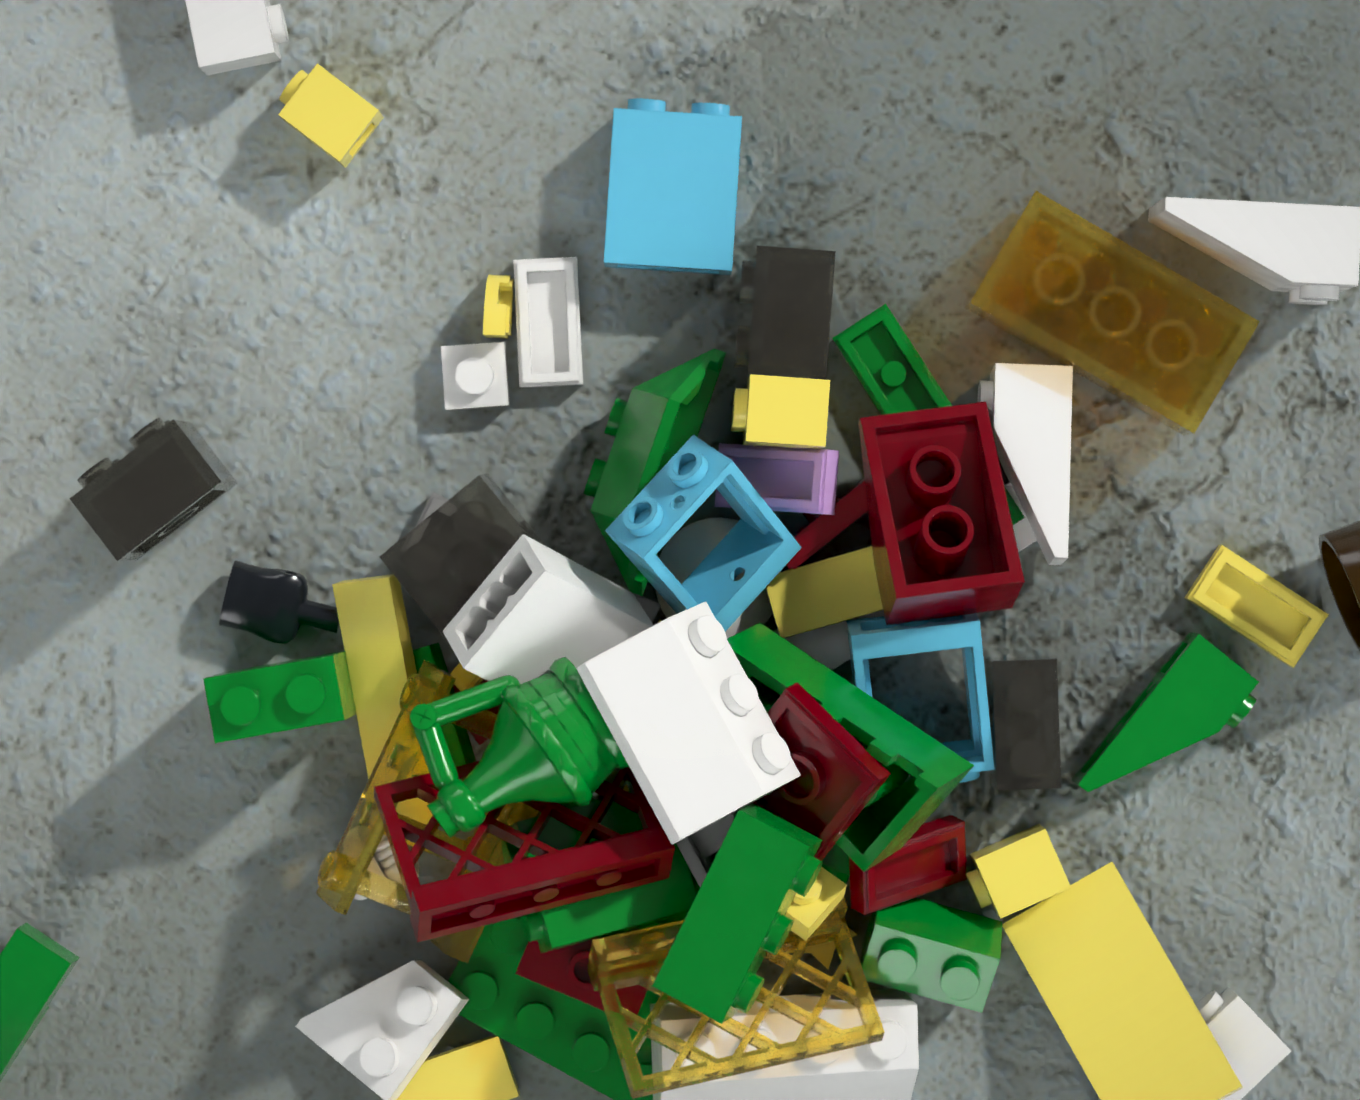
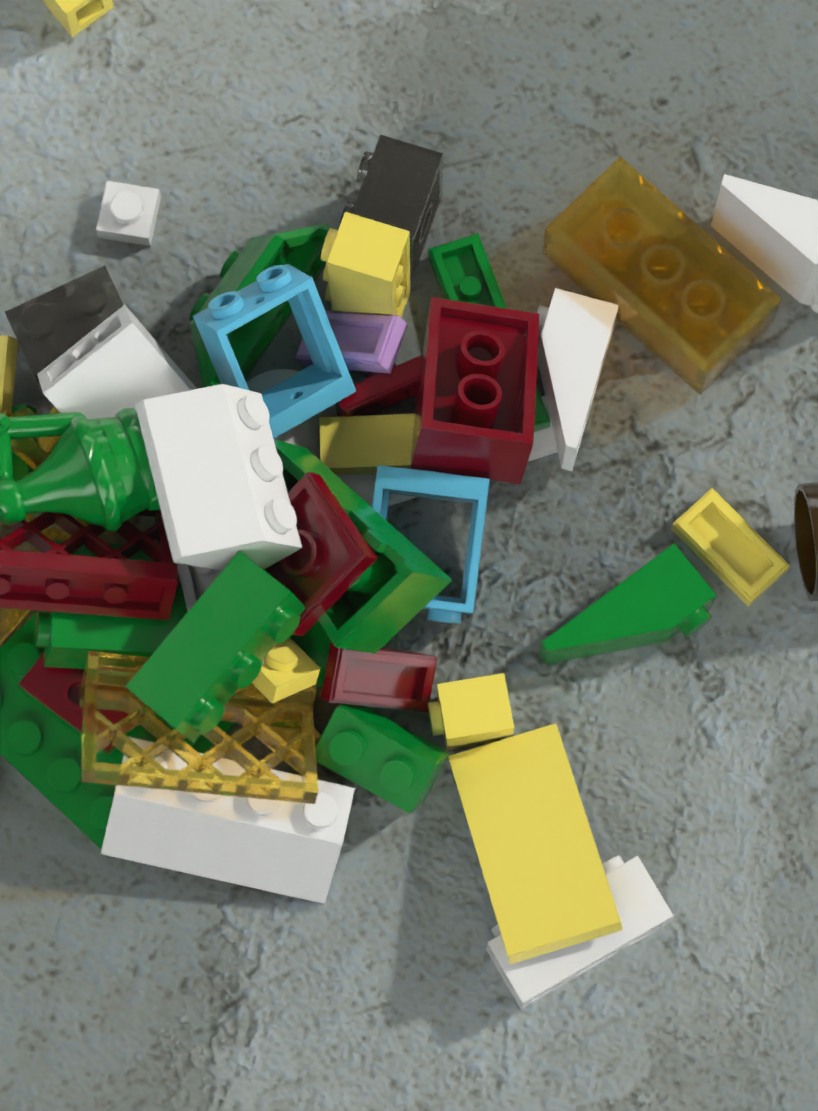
camera: 15 degrees right, 15 degrees down
light yellow tile [483,275,514,339] -> none
white tile [513,257,584,388] -> none
medium azure brick [604,98,742,275] -> none
clear smoke brick [986,656,1062,791] -> none

